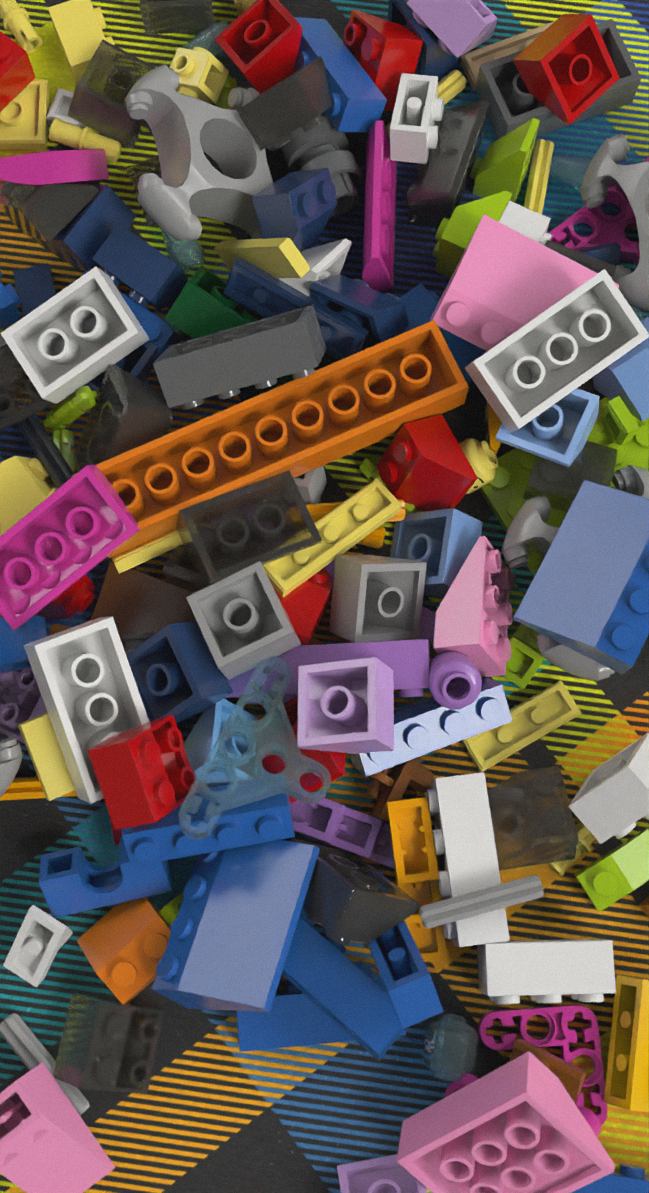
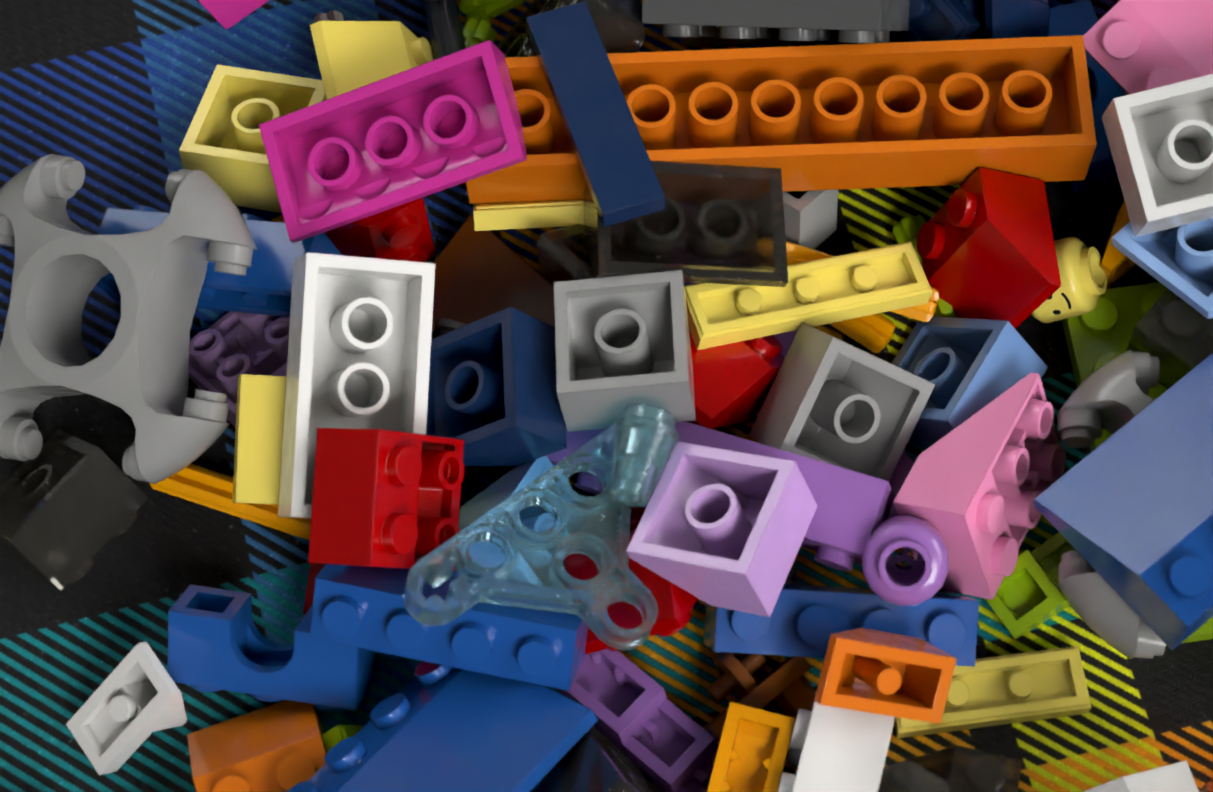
camera: 25 degrees right, 10 degrees down
none -> dark blue tile [526,1,665,227]
none -> clear light blue cone [609,403,679,507]
none -> orange slope [814,628,957,724]

